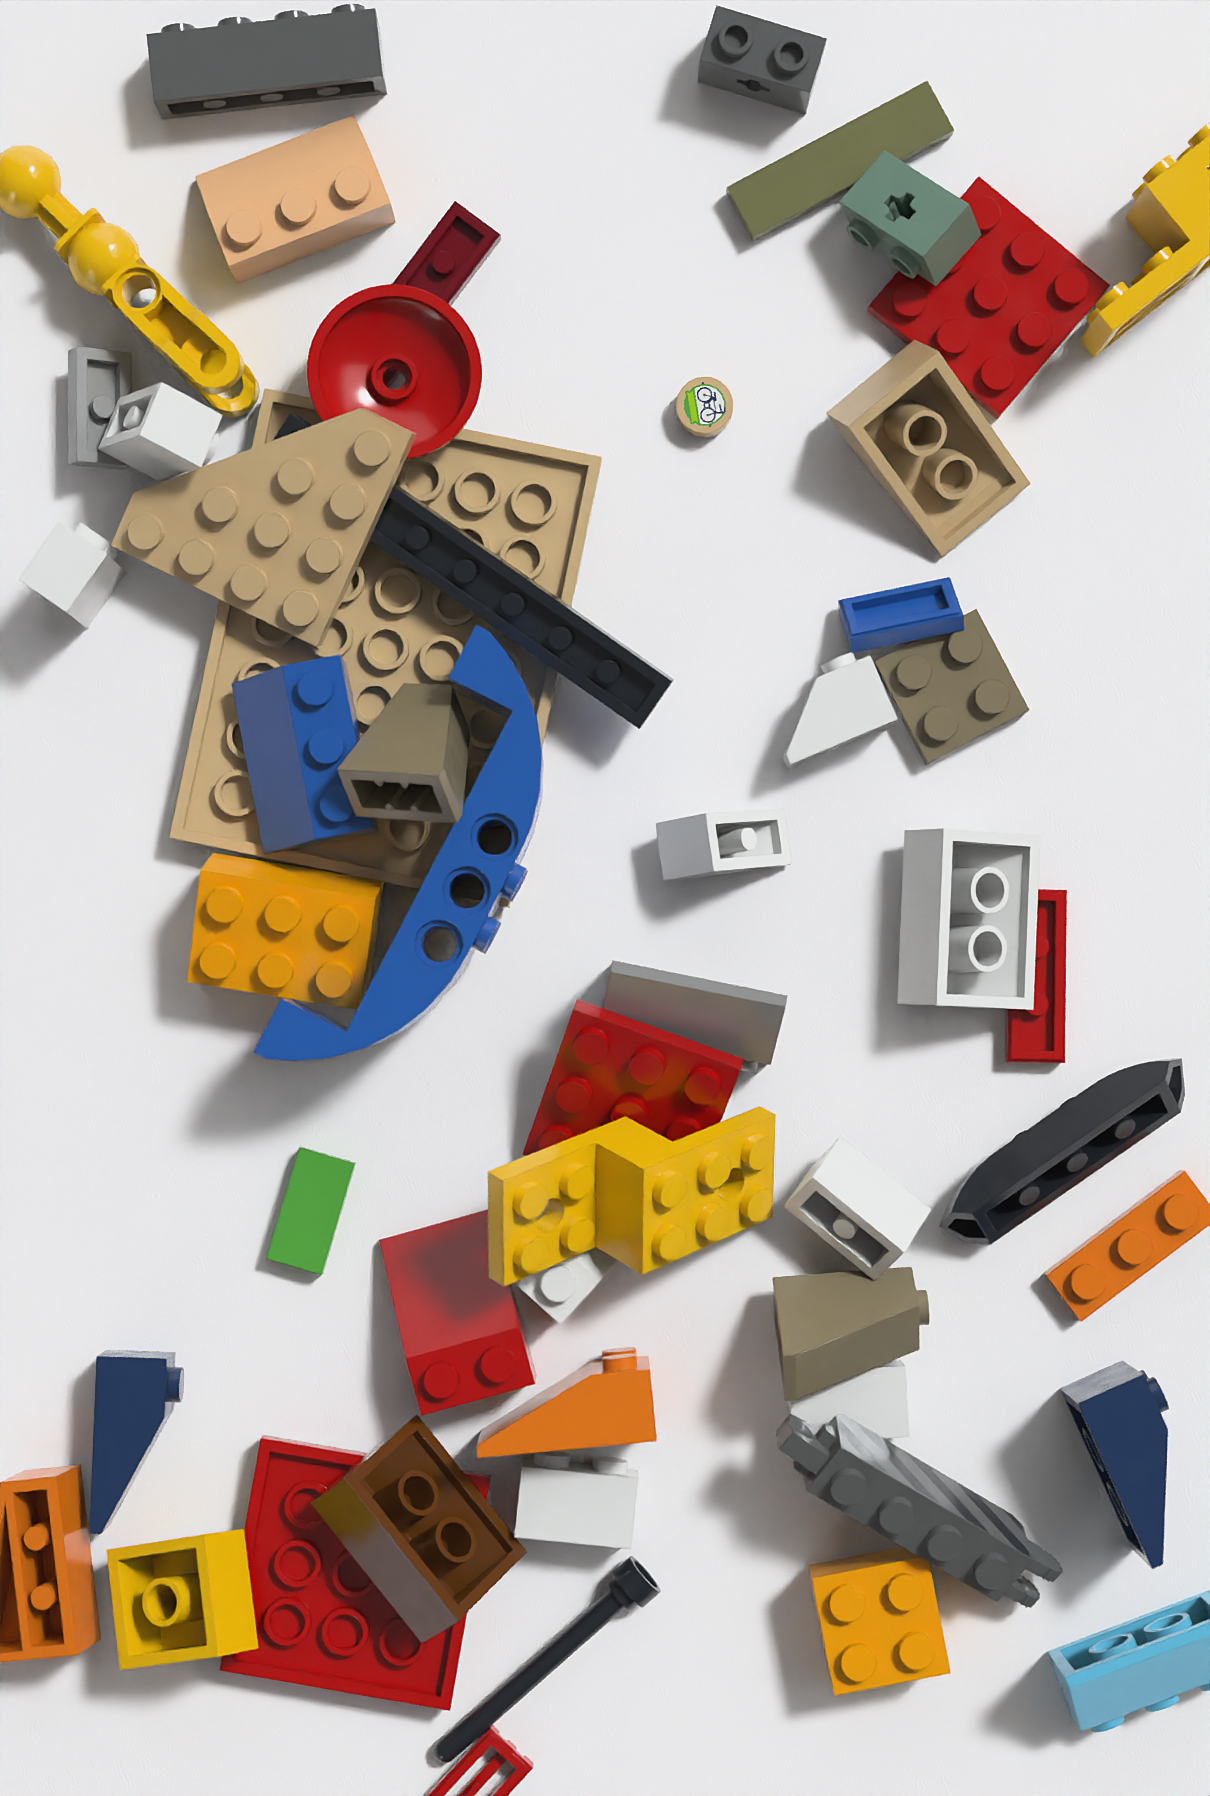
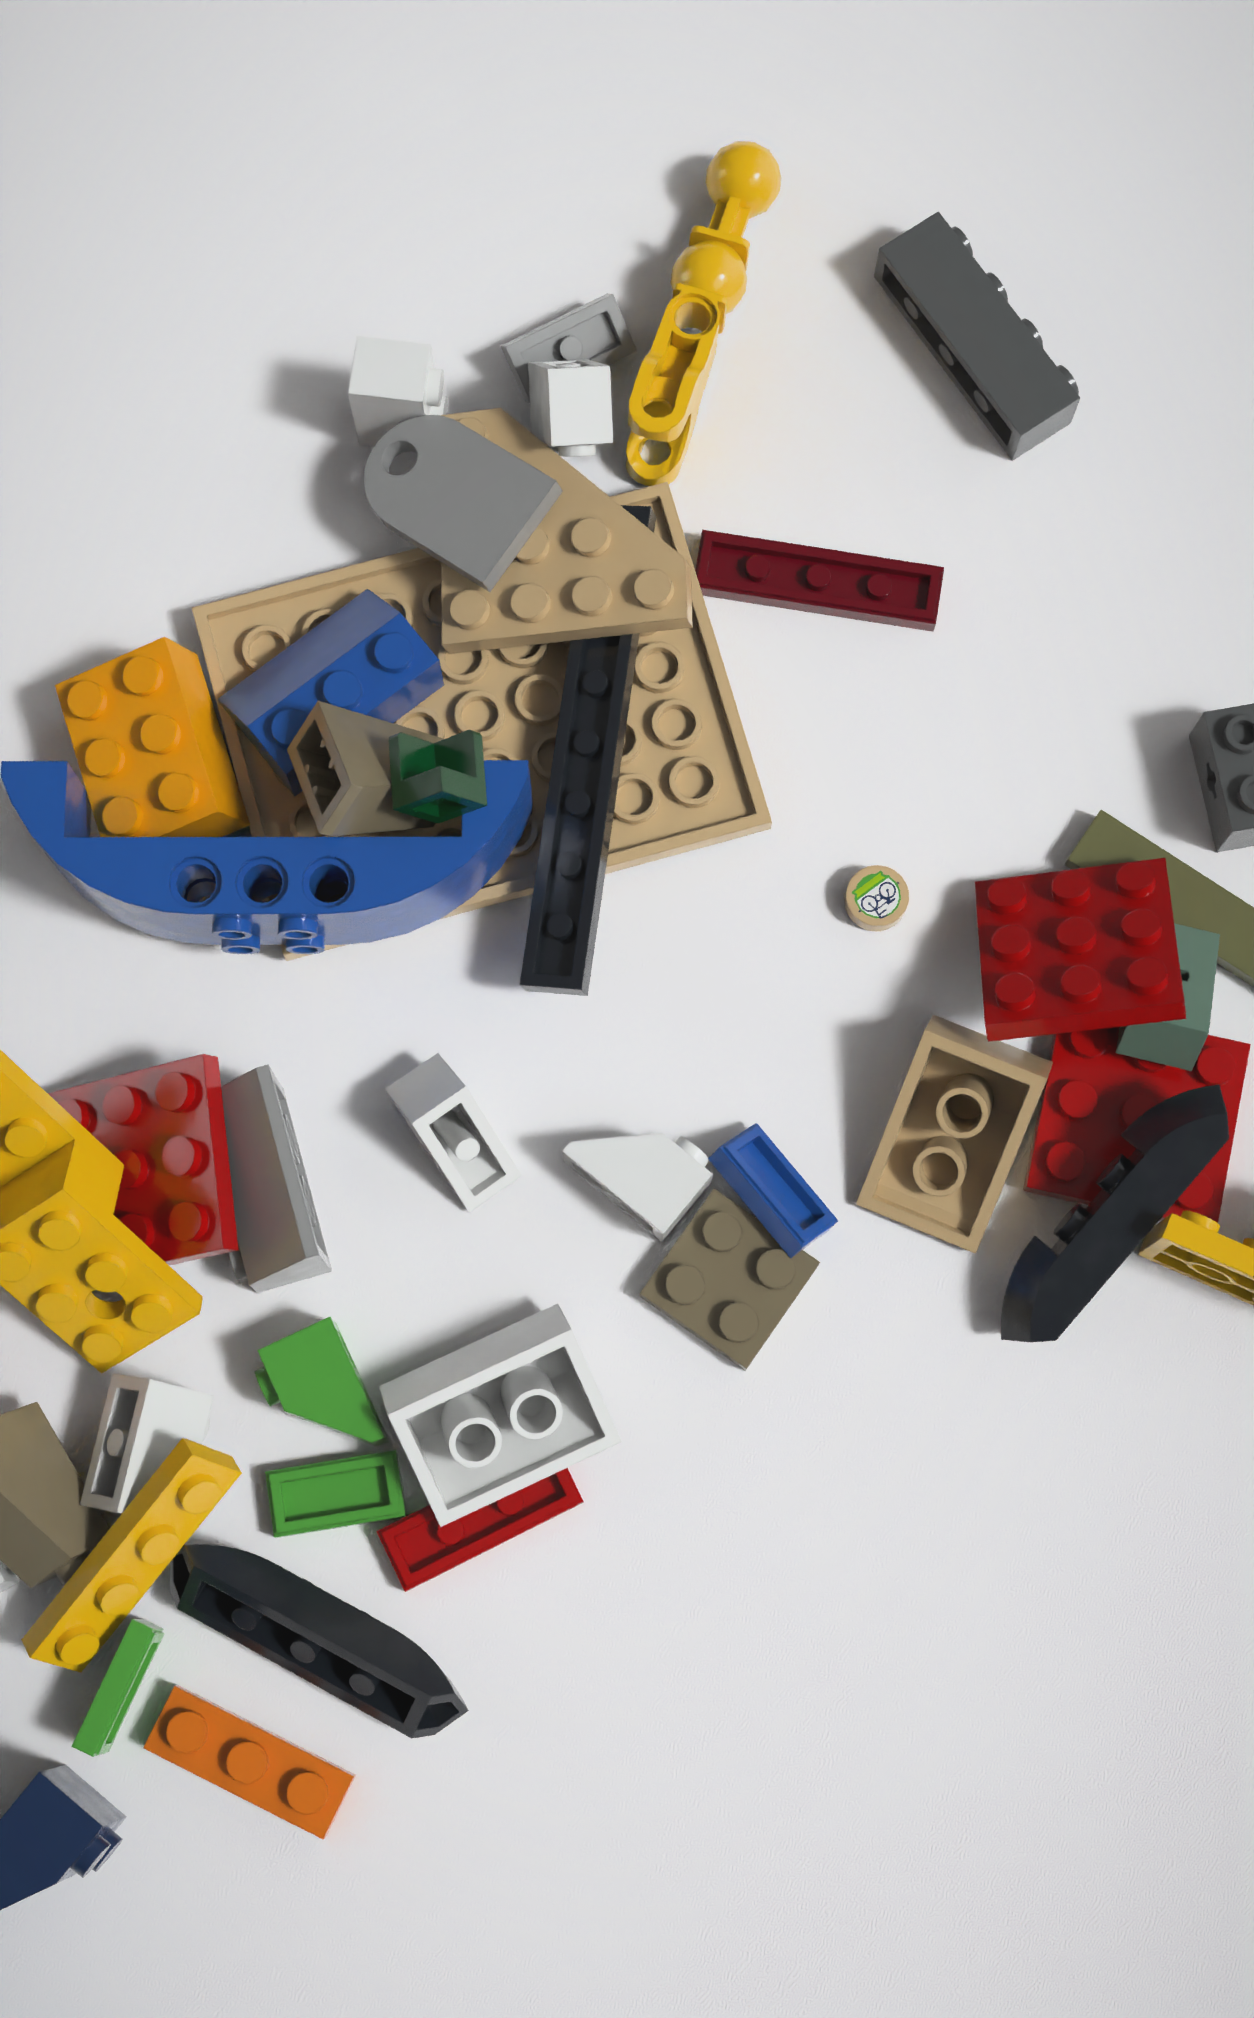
camera: 60 degrees right, 10 degrees down
light nougat slope [195,115,396,284] -> none
red dish [307,284,482,460] -> none
none -> yellow plate [21,1438,242,1673]
none -> bright green tile [71,1619,165,1757]
none -> bright green slope [254,1317,389,1447]
none -> bright green tile [265,1450,407,1538]
none -> light grey tile [364,415,563,592]
none -> dark green panel [388,730,487,824]
none -> red plate [975,858,1186,1042]
none -> black brick [1001,1085,1229,1343]

